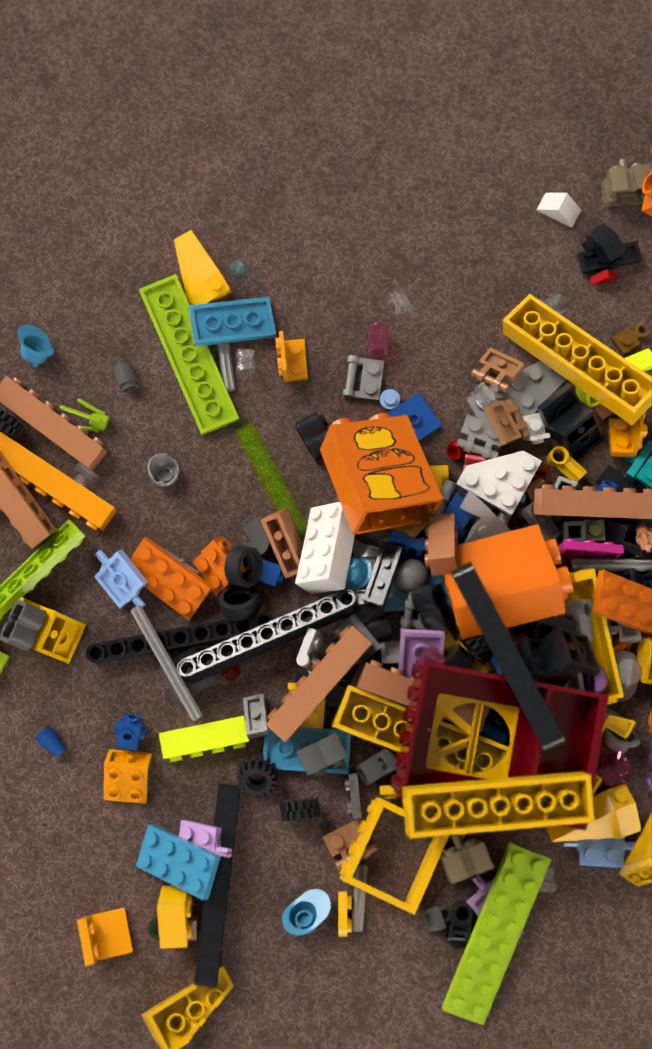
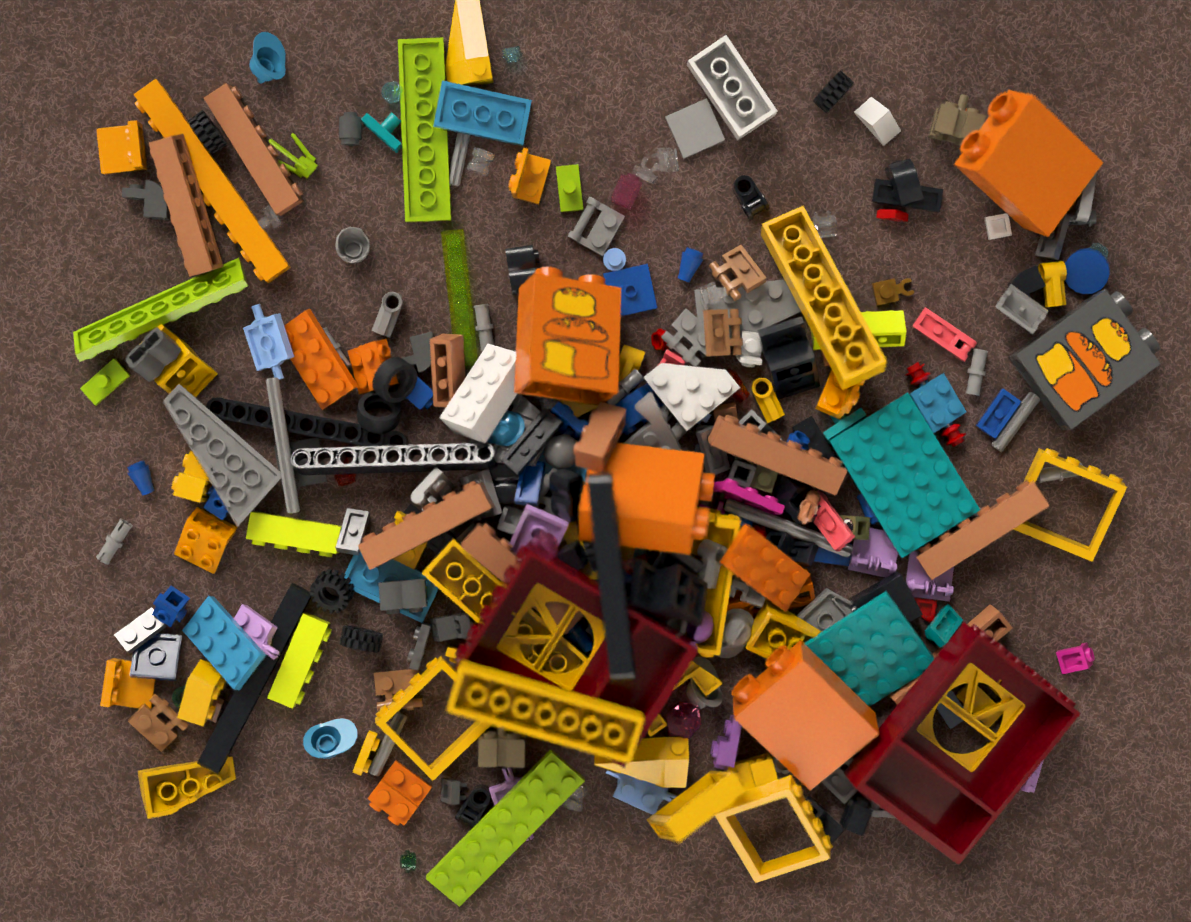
camera: 25 degrees right, 10 degrees up
none -> light grey pin [96,518,133,564]
none -> plate [114,608,166,654]
none -> medium nougat plate [128,694,189,752]
none -> plate [130,633,183,681]
none -> blue brick [152,586,190,627]
none -> light grey wing [163,384,282,527]
none -> yellow brick [172,451,212,503]
none -> neon yellow brick [267,612,332,709]
none -> teal tile [361,112,402,153]
none -> orange plate [368,760,433,826]
none -> light grey piece [372,292,404,338]
none -> clear light blue plate [381,81,403,104]
none -> clear green plate [400,850,416,873]
none -> light grey pin [474,304,494,351]
none -> blue tile [514,461,546,506]
none -> lime tile [556,164,583,213]
none -> clear tile [631,157,659,184]
none -> light grey tile [665,98,725,159]
none -> blue cone [677,247,704,283]
none -> white brick [687,35,777,141]
none -> black piece [732,175,770,221]
none -> black tyre [813,71,854,113]

